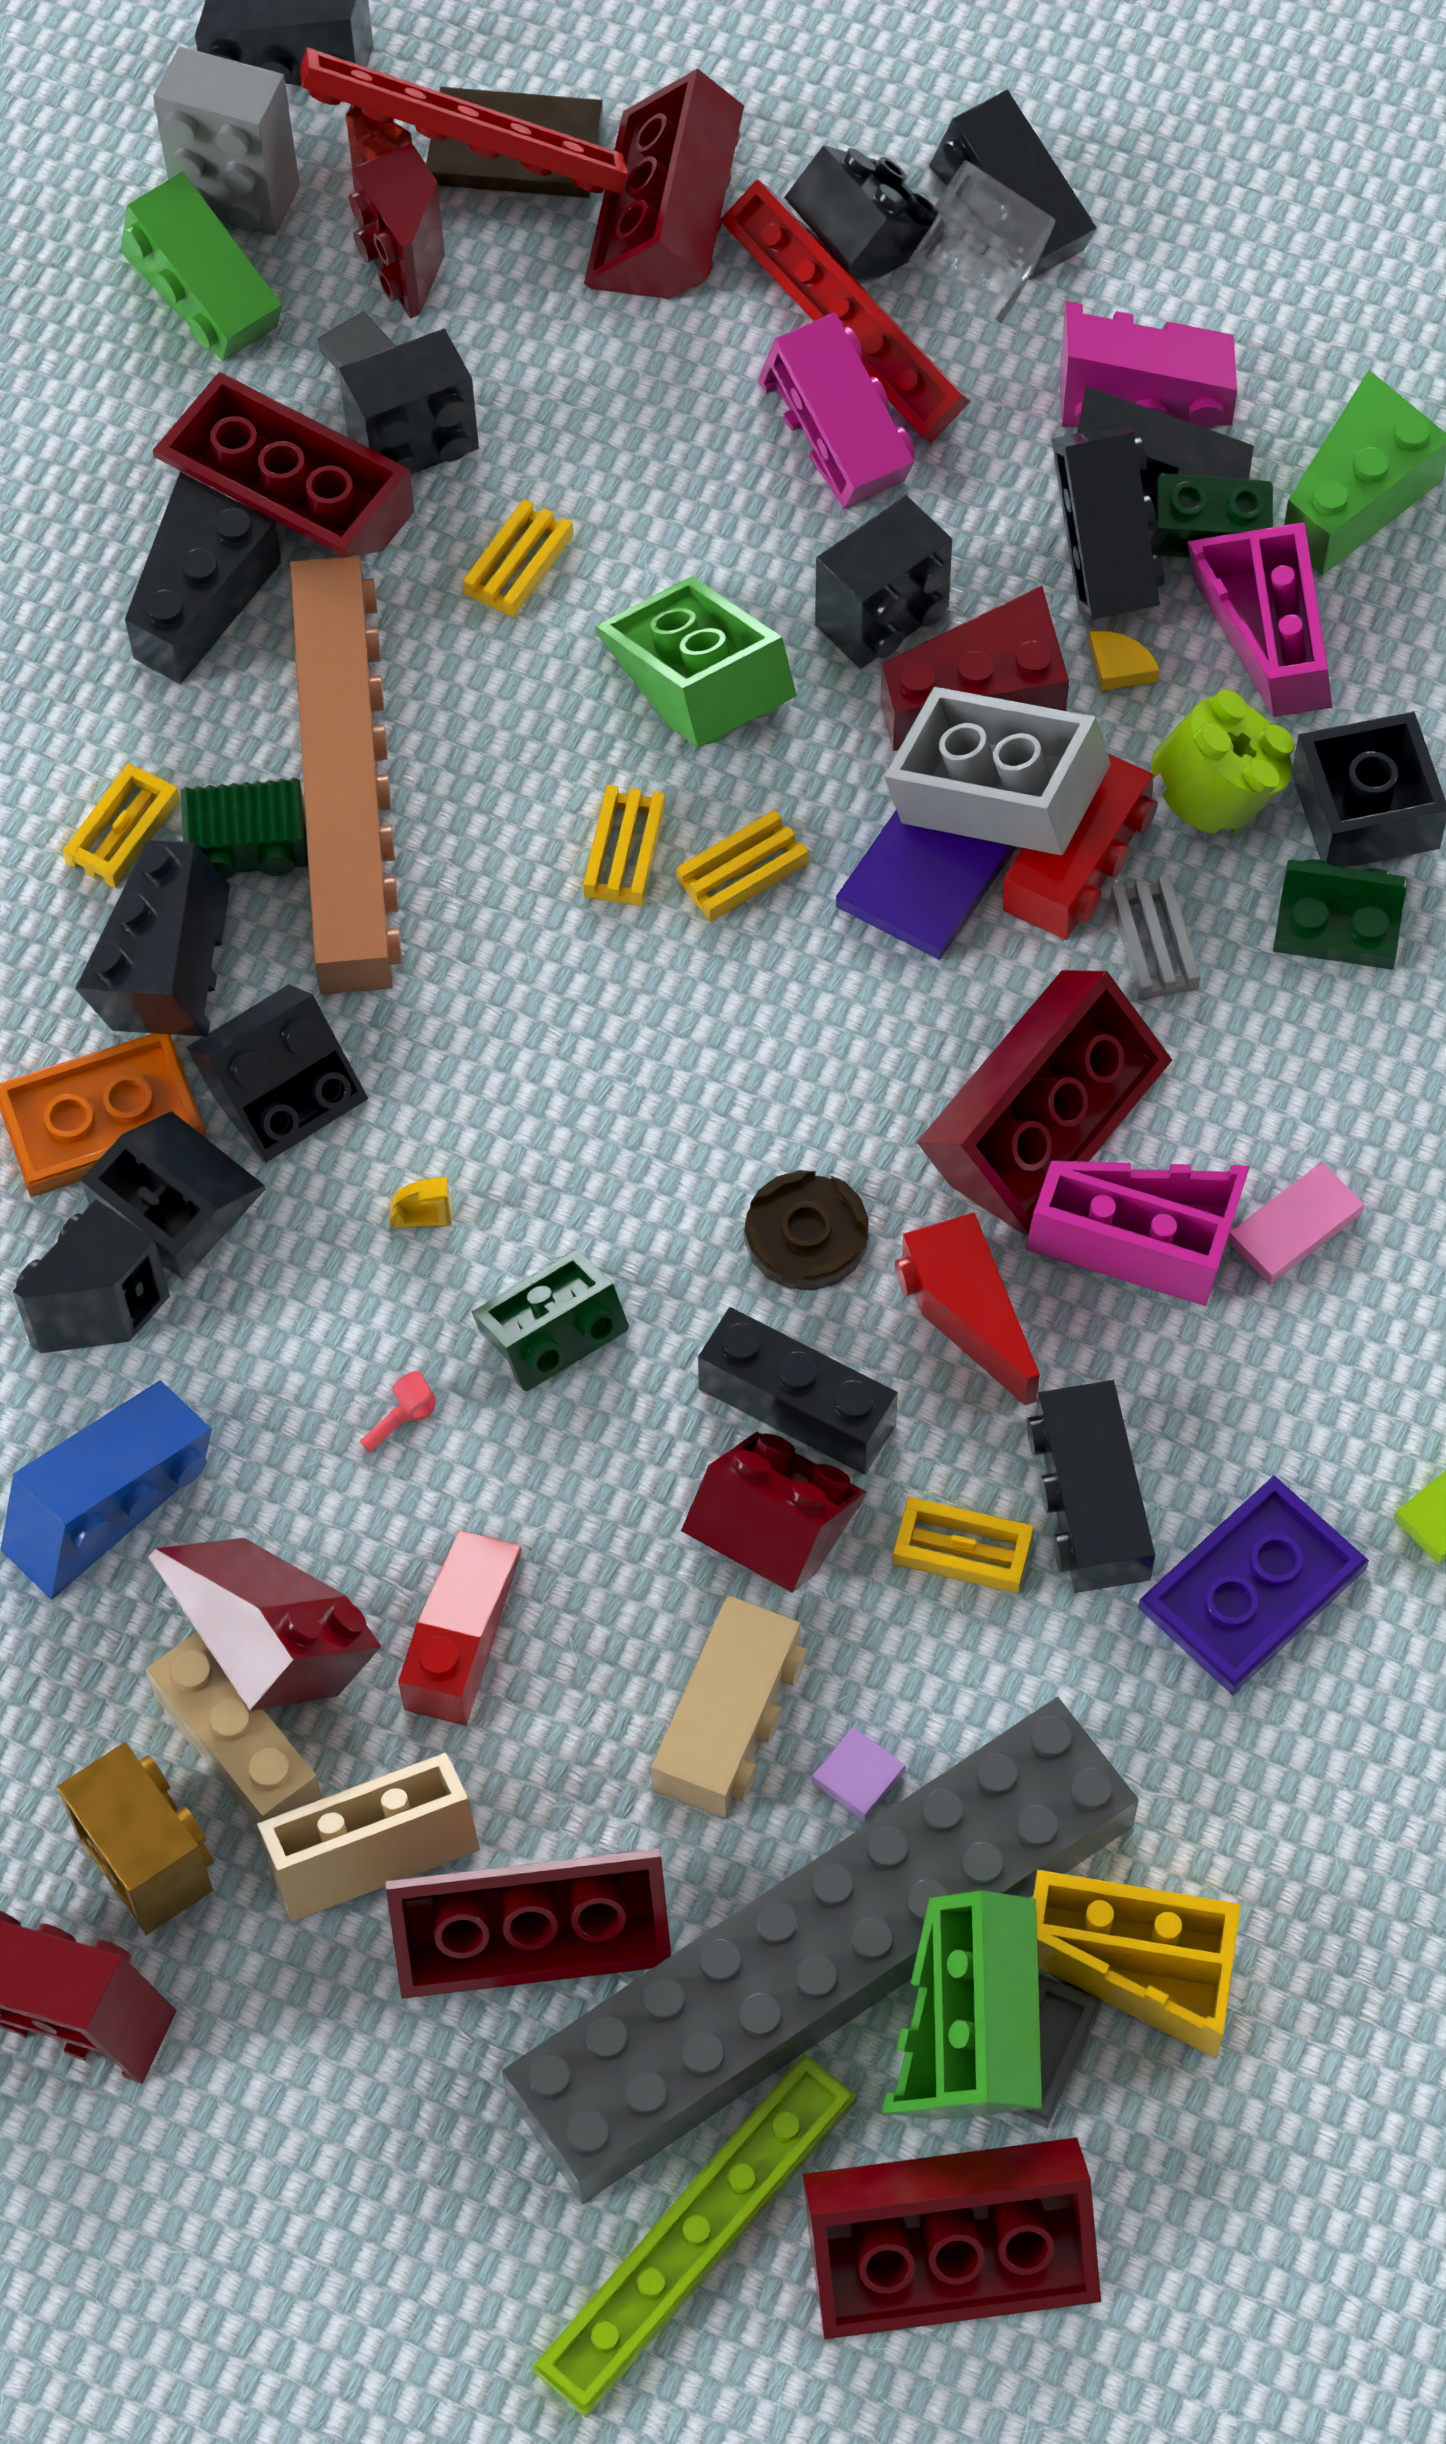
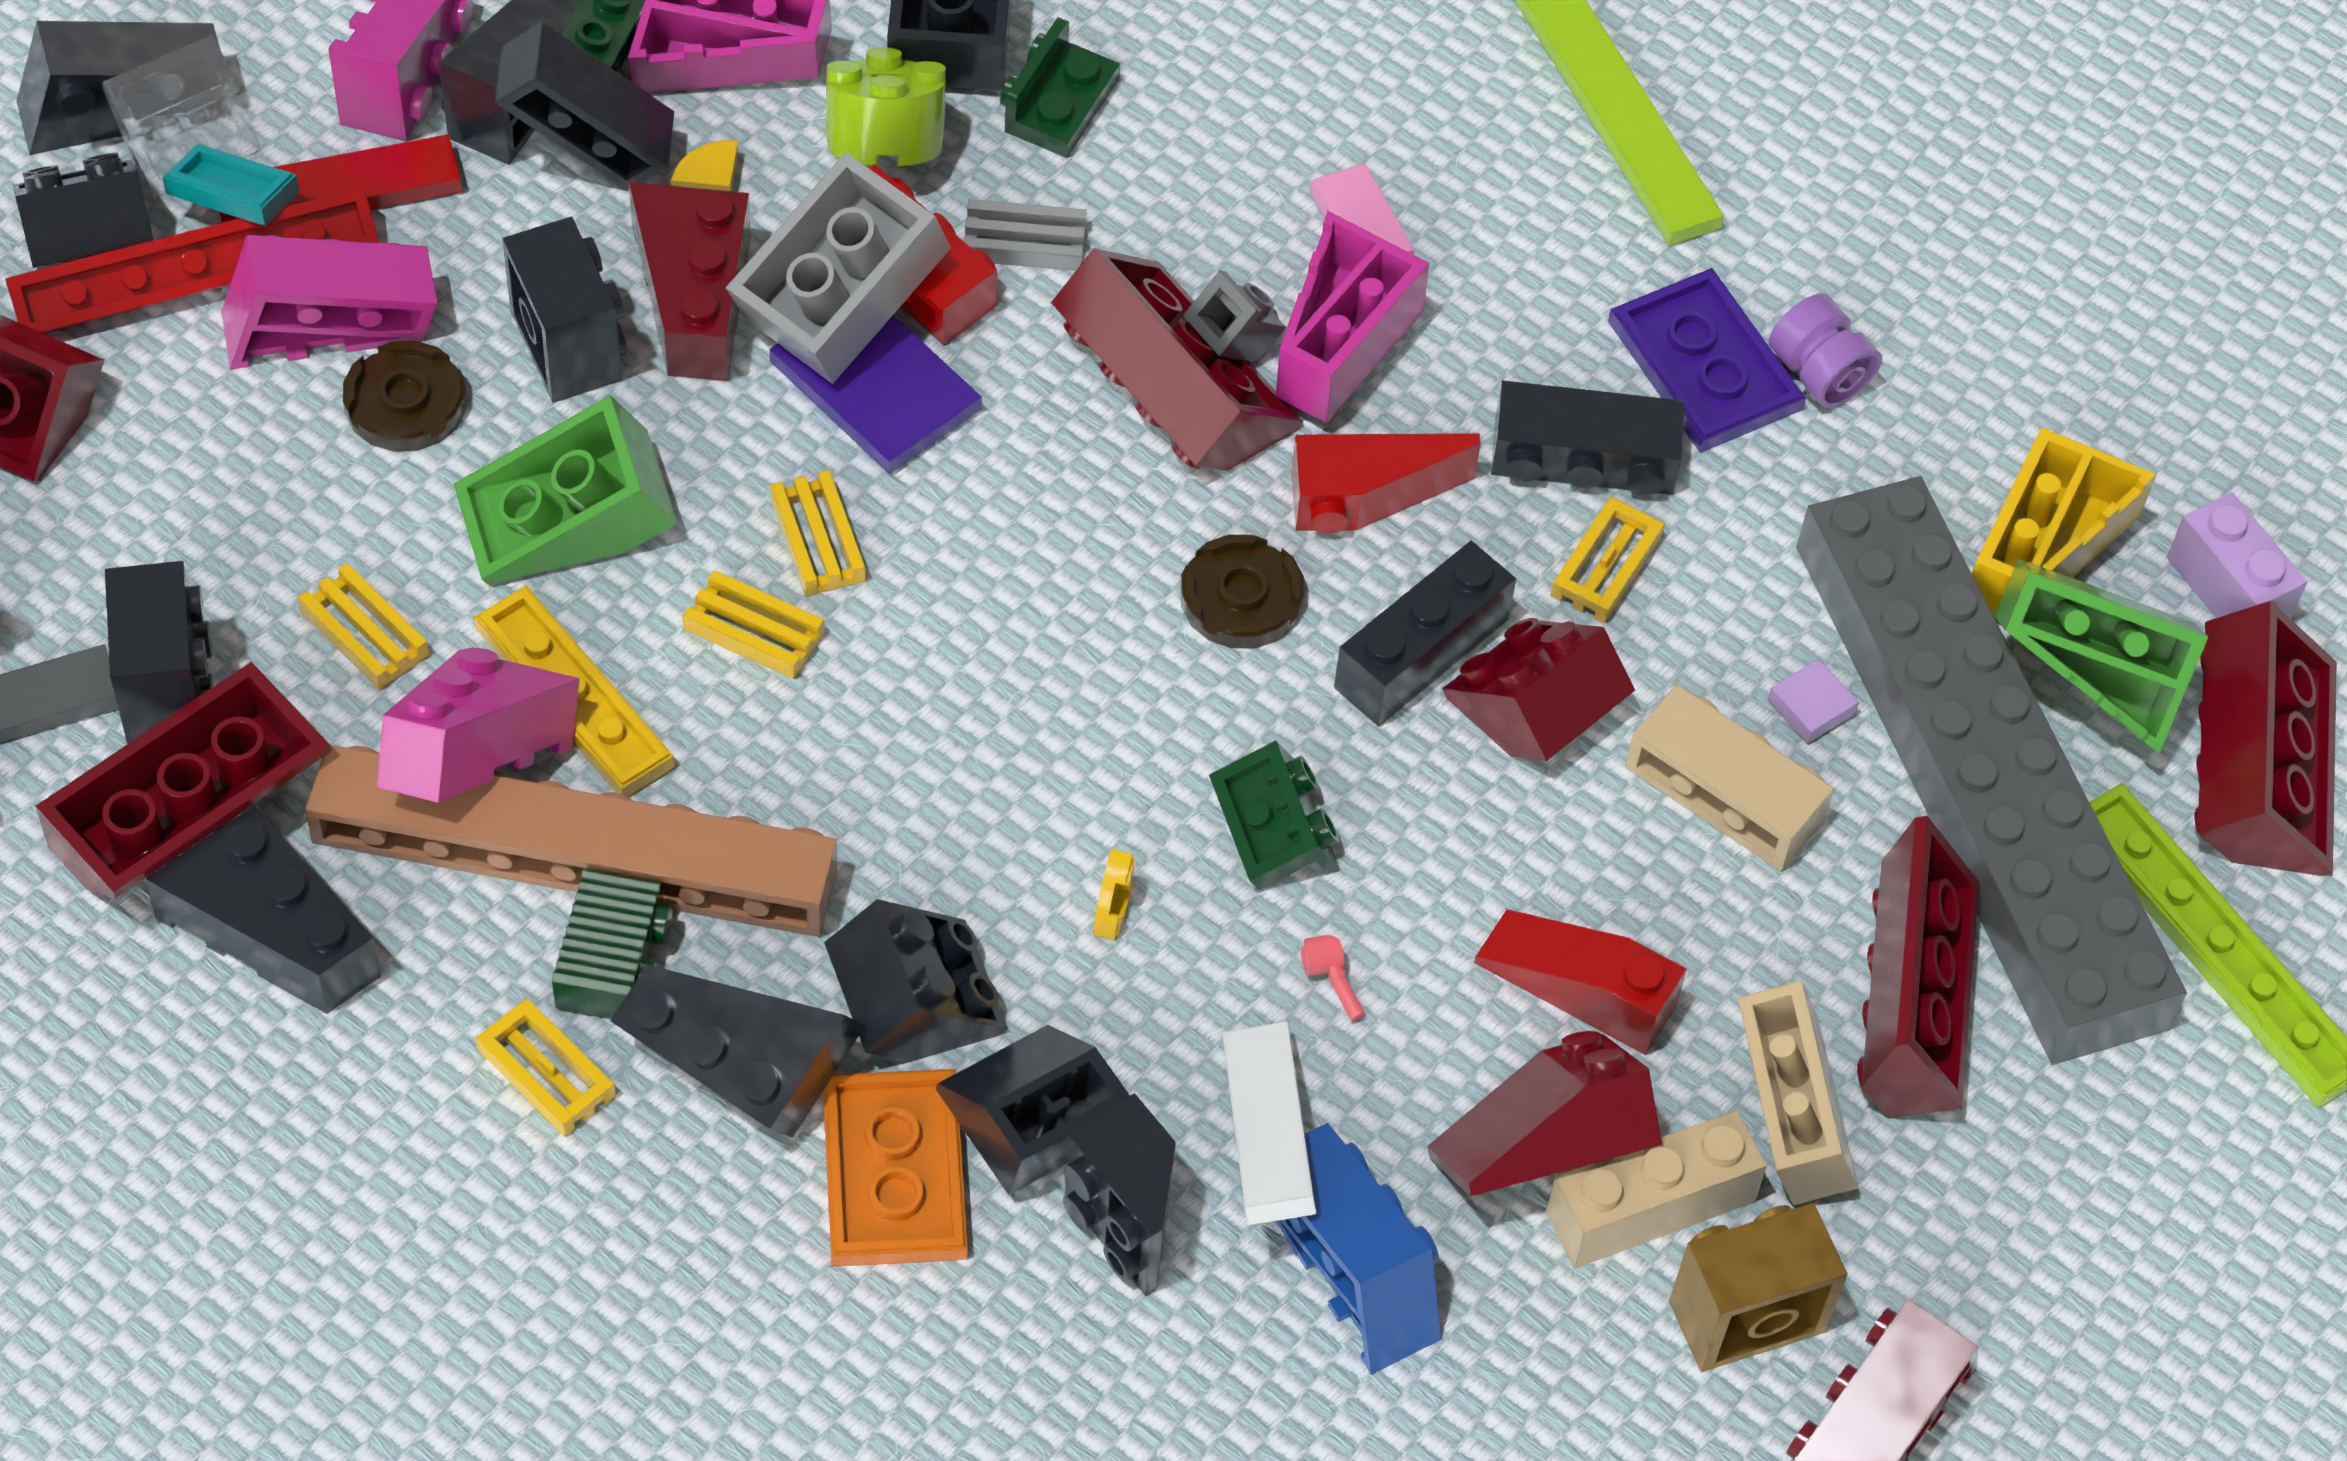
camera: 80 degrees left, 5 degrees down
none -> teal tile [162,144,300,226]
none -> red tile [219,134,462,223]
none -> dark brown tile [343,341,466,452]
none -> dark pink wedge [377,648,580,803]
none -> yellow tile [474,585,675,797]
none -> dark grey brick [1183,270,1286,363]
none -> white tile [1222,1021,1316,1225]
none -> medium lavender wheel [1769,293,1882,408]
none -> lavender brick [2167,492,2307,619]

